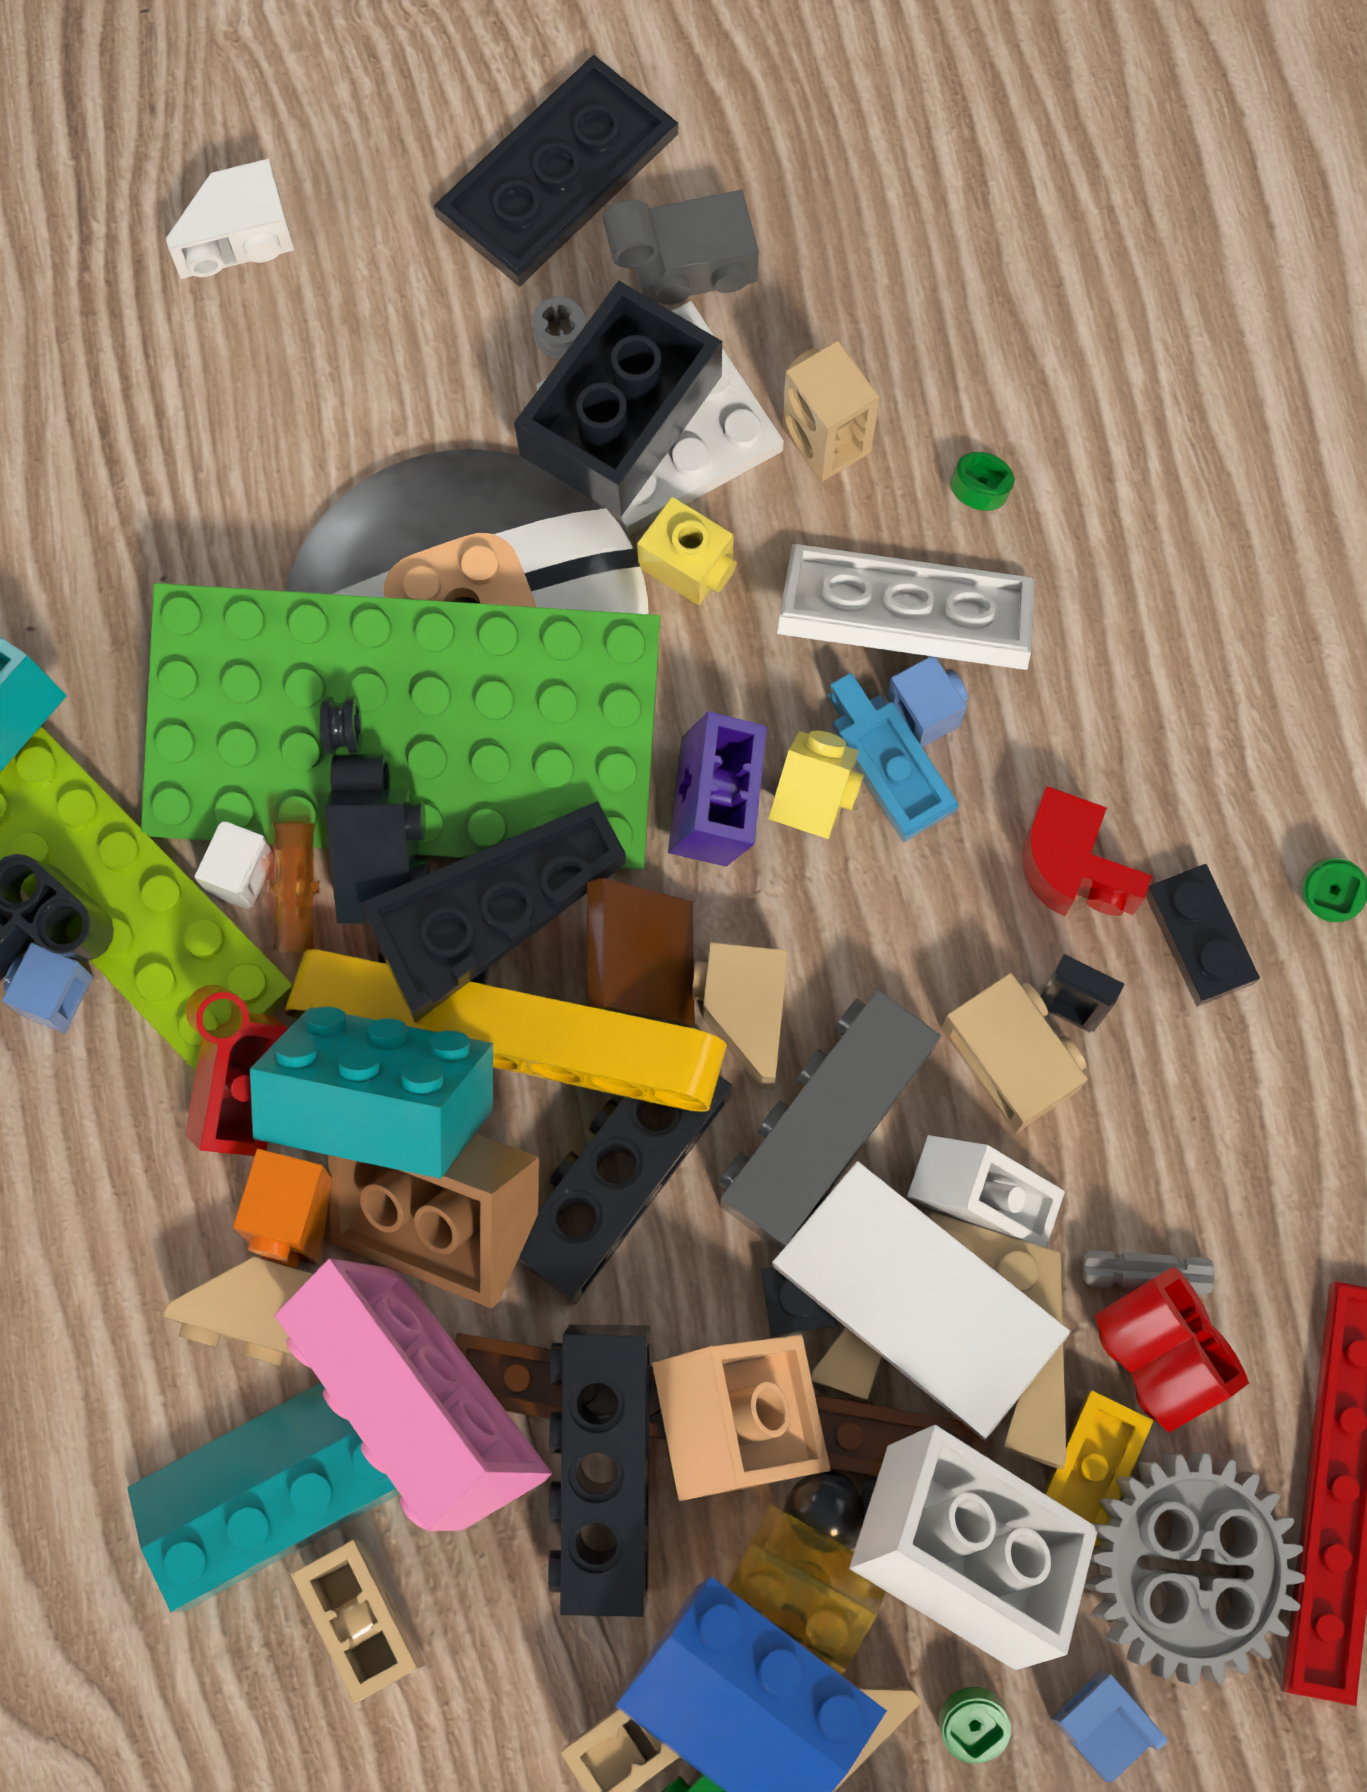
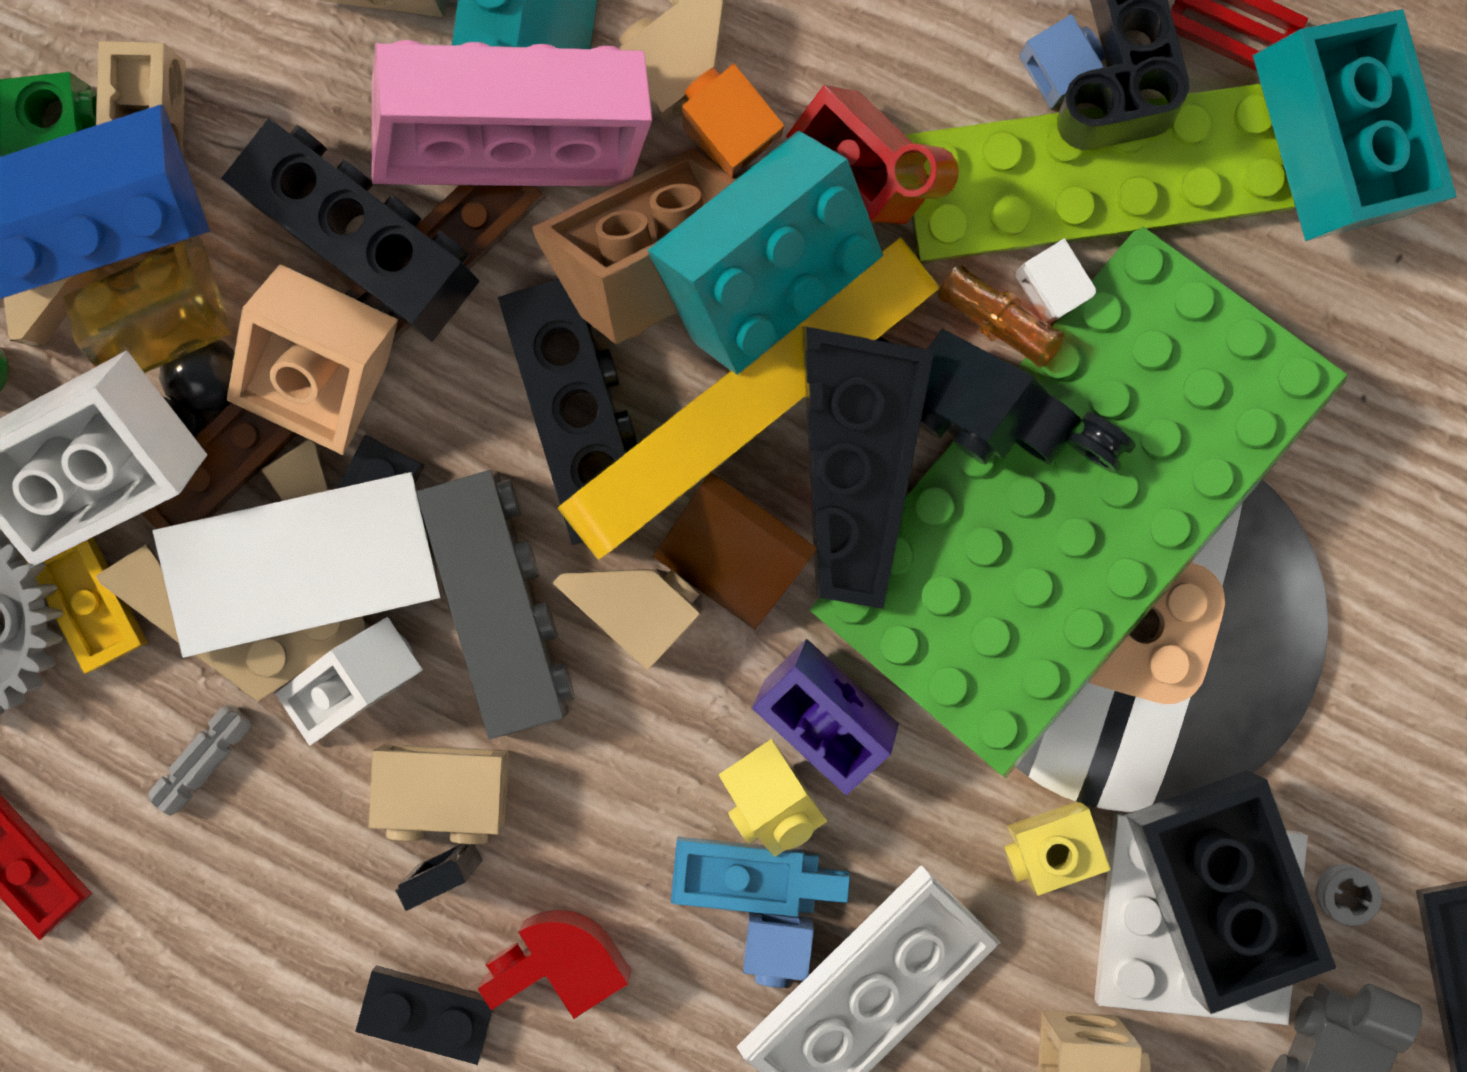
camera: 125 degrees right, 15 degrees up
red brick [1094,1266,1250,1433] -> none

